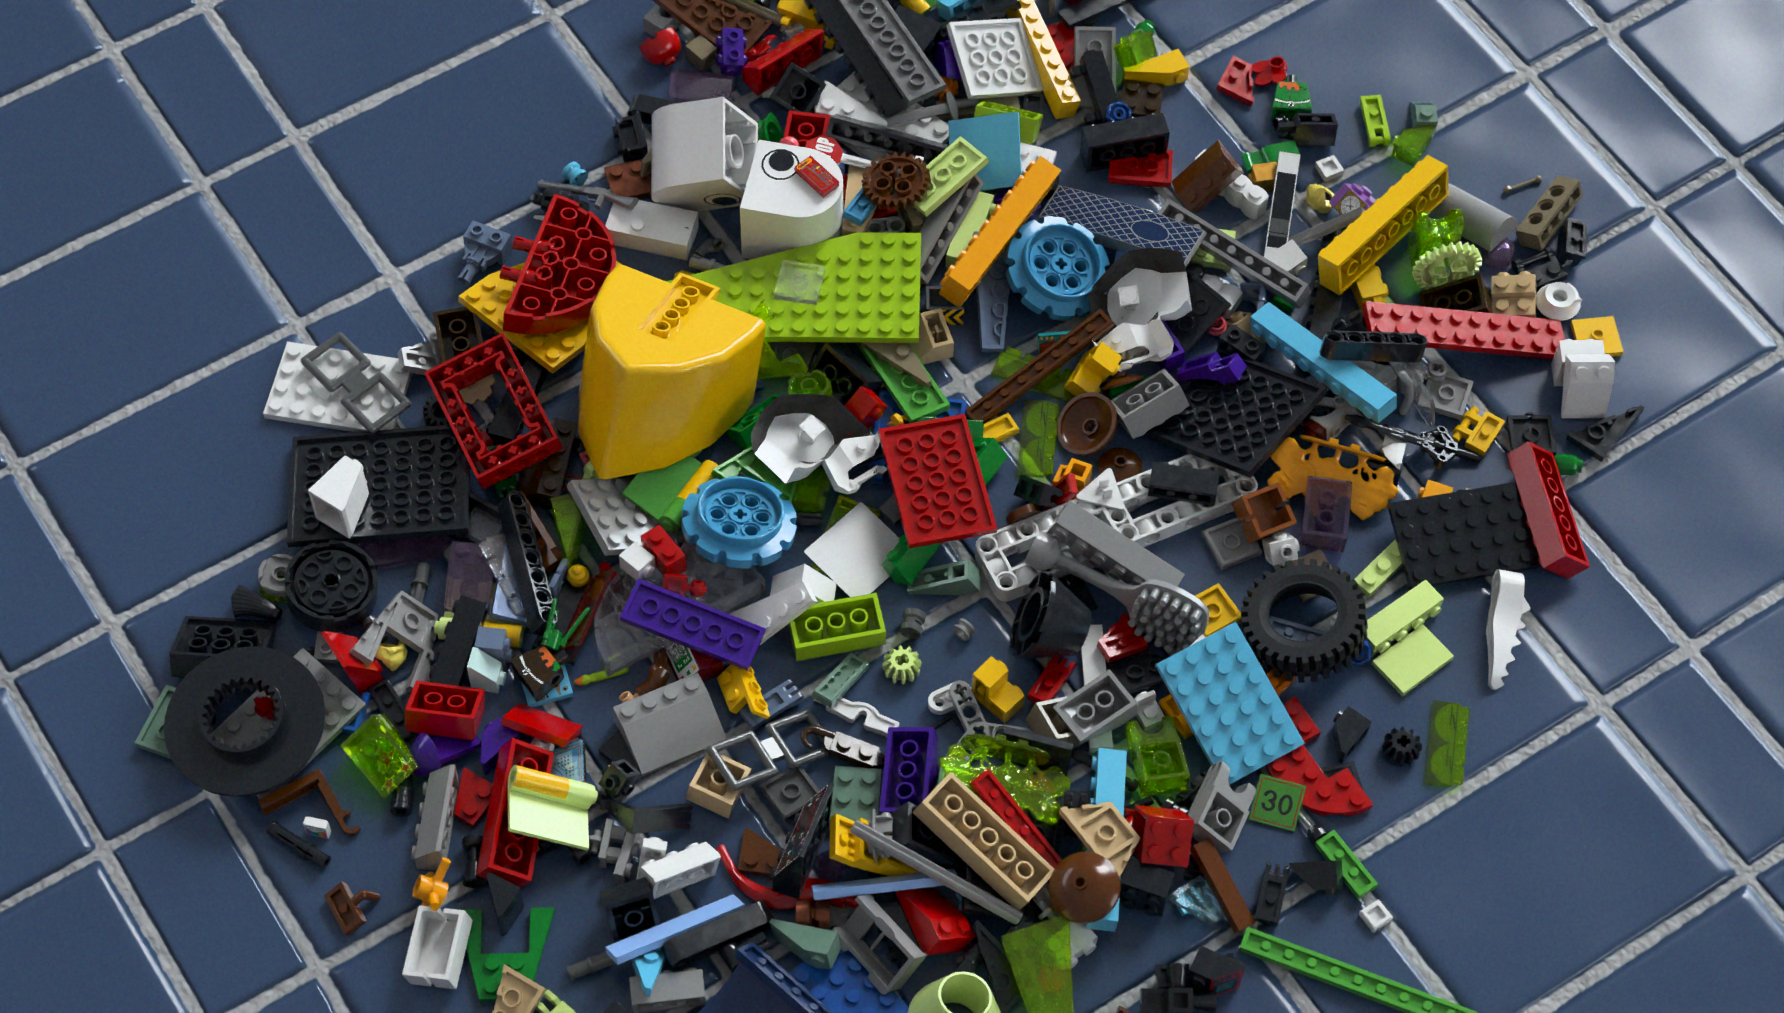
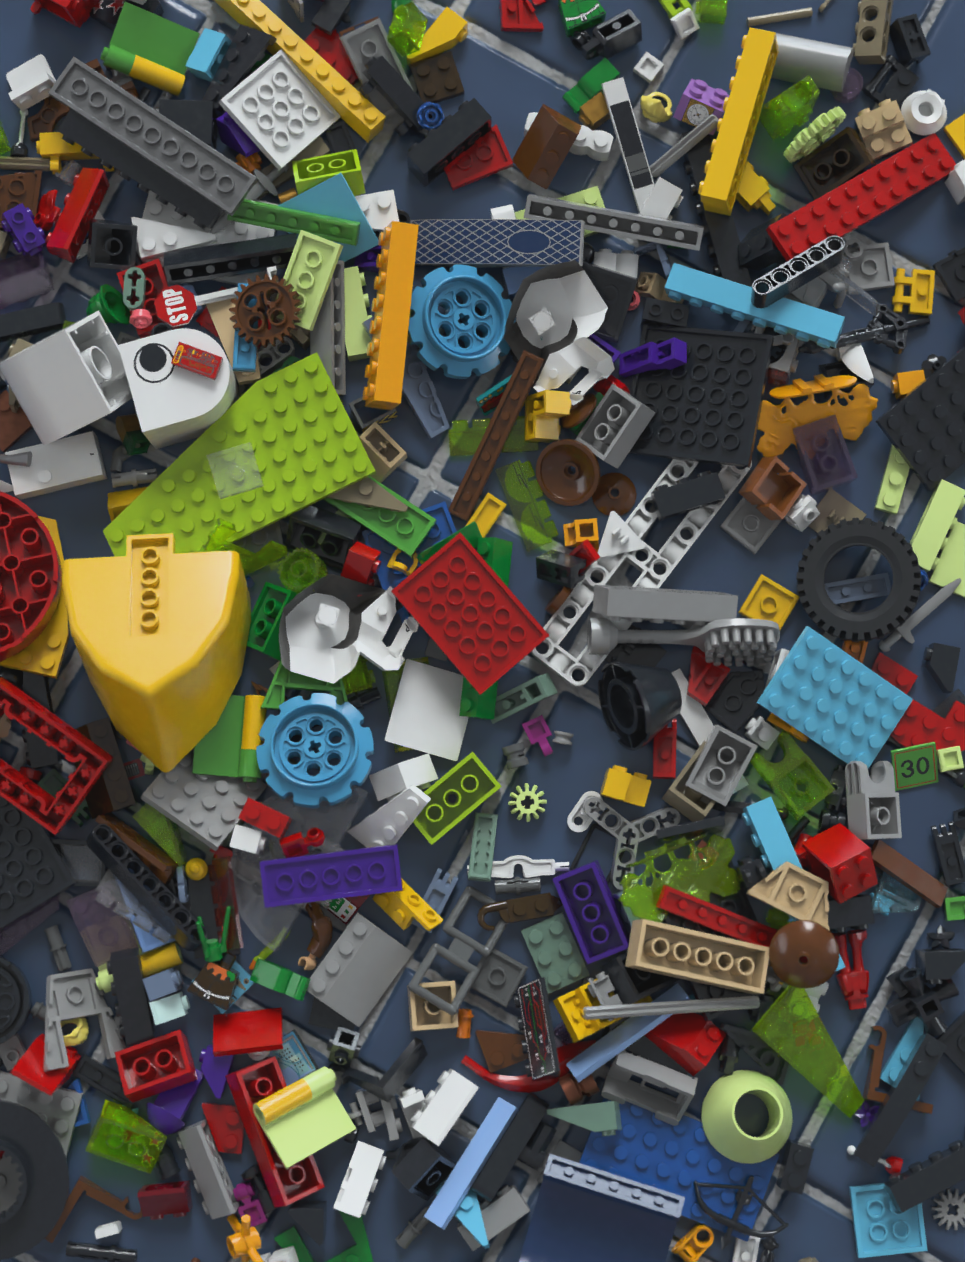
camera: 30 degrees left, 25 degrees up
none -> leg [116,414,150,456]
none -> sand green beam [123,267,146,311]
none -> dark red slope [137,1180,193,1220]
none -> bright green tile [227,199,360,246]
none -> magenta plate [233,1181,268,1227]
none -> green piece [250,958,311,1001]
none -> white wedge [333,1141,386,1218]
none -> orange pin [456,1009,474,1038]
none -> dark grey pin [495,877,541,895]
none -> magenta plate [522,715,553,757]
none -> white tile [670,8,700,39]
none -> dark tan bar [747,7,813,27]
none -> red piece [832,929,869,1010]
none -> light grey sword [878,578,961,652]
none -> yellowish green tile [936,746,964,772]

